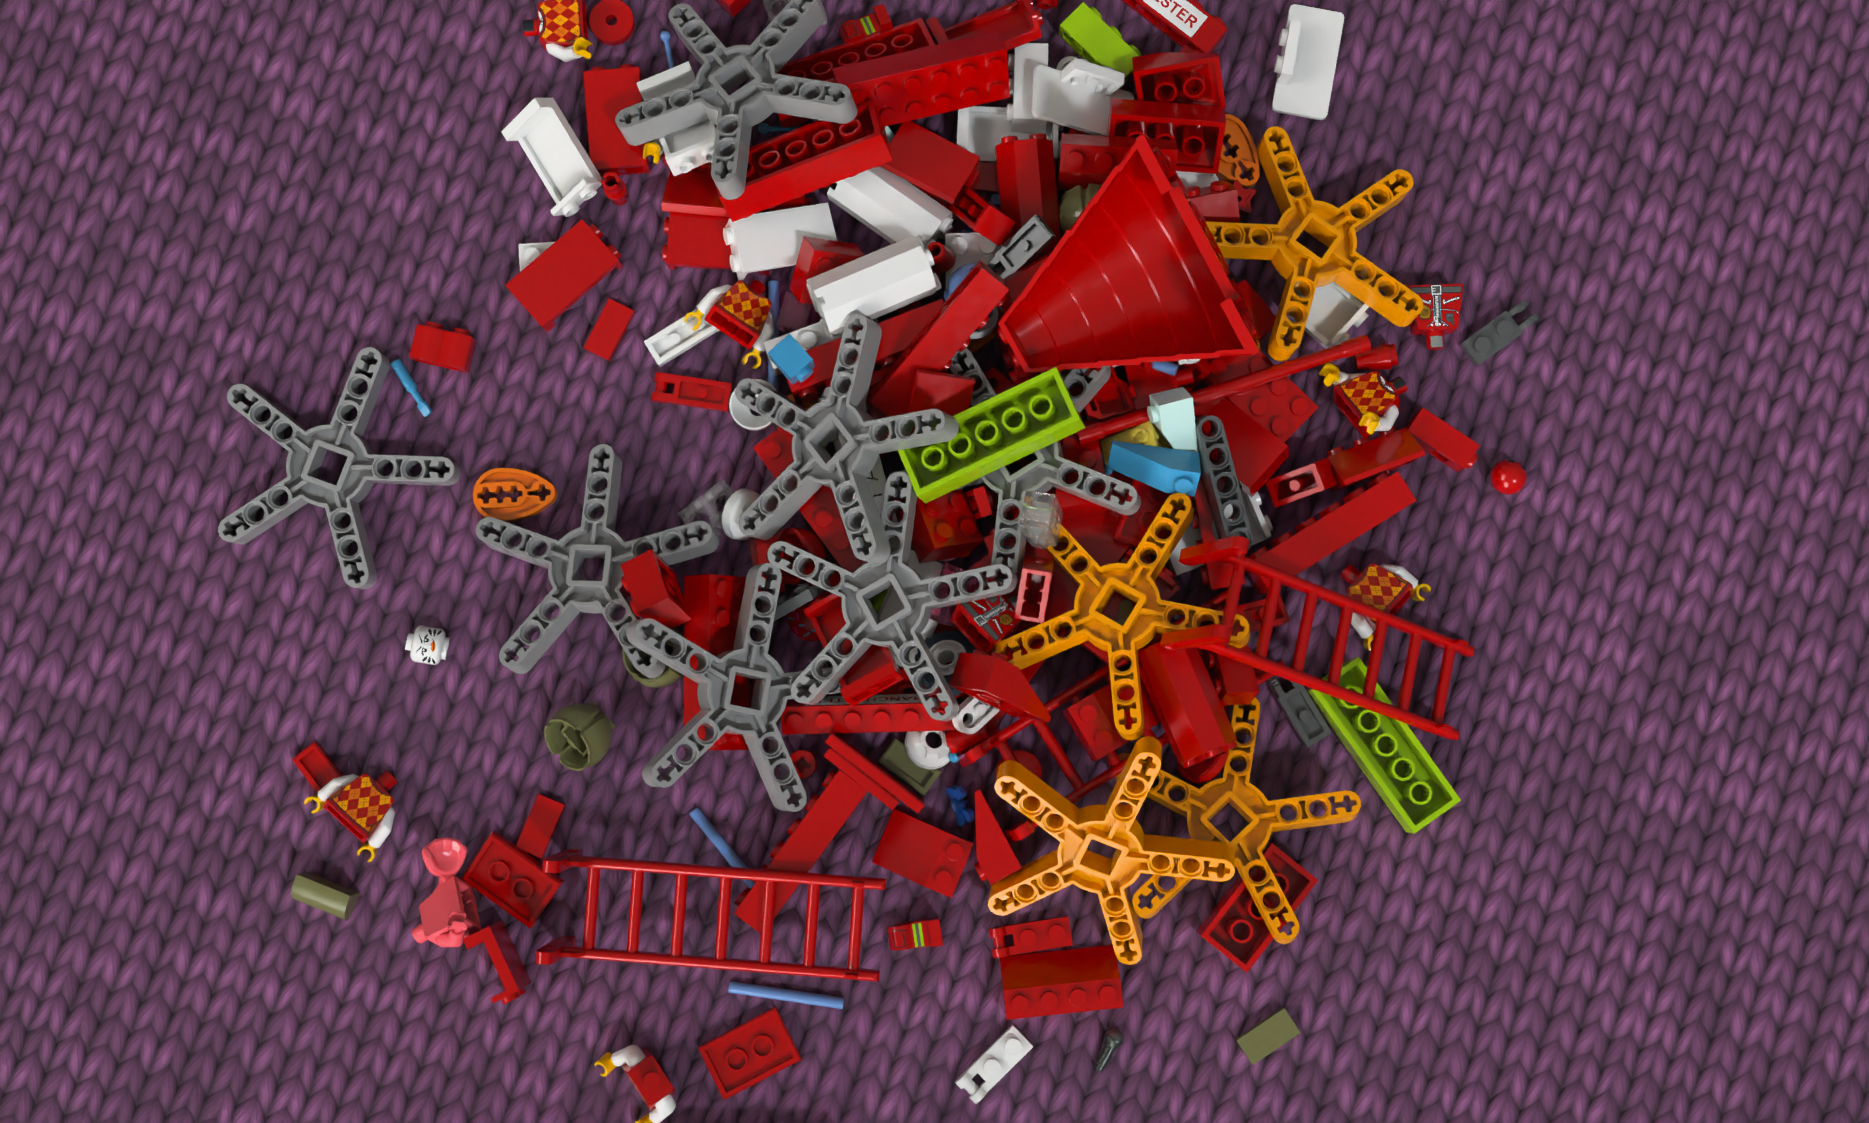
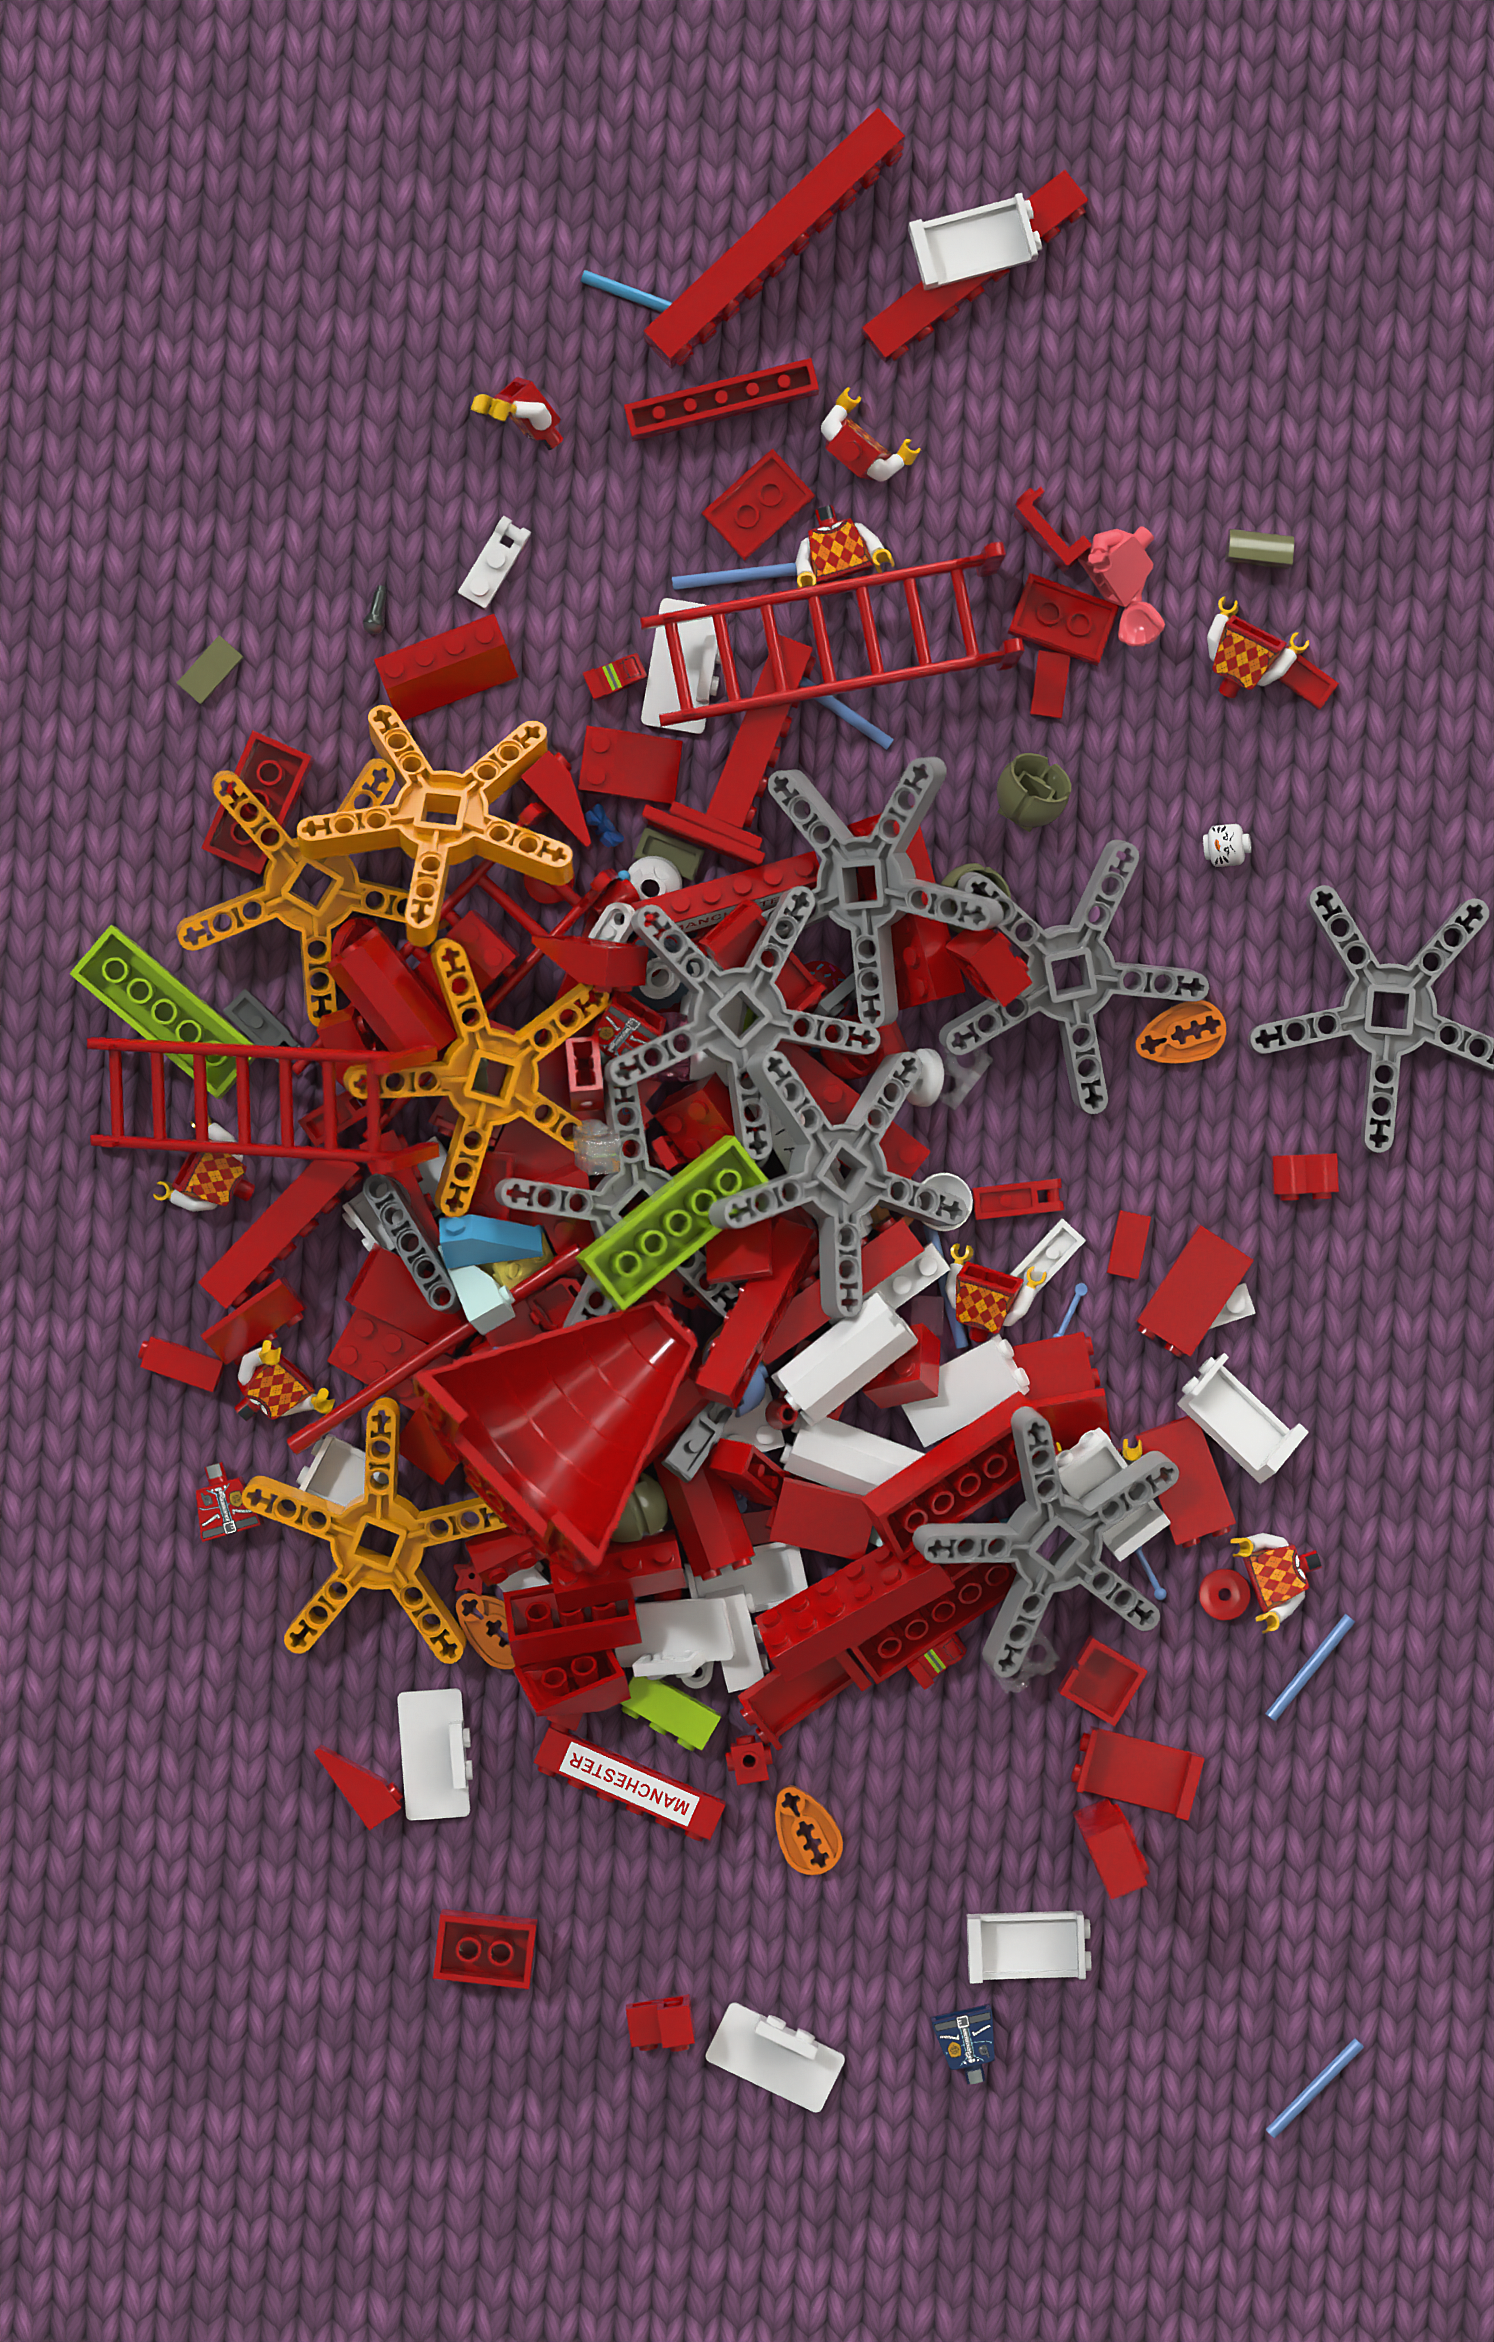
camera: 165 degrees right, 5 degrees up
dark azure piece [391,359,432,417] -> none
red pin [601,172,629,206] -> none
dark azure brick [768,334,815,385] -> none
red wheel [790,750,817,779] -> none
red plate [989,915,1073,958] -> none
red brick [1266,457,1338,508] -> none
red cone [1355,342,1398,371] -> none
dark grey hinge [1459,300,1539,367] -> none
red piece [1490,459,1527,495] -> none
none -> red slope [314,1745,403,1831]
none -> white bracket [641,598,721,734]
none -> torso [795,505,895,588]
none -> medium blue hinge [1052,1283,1088,1338]

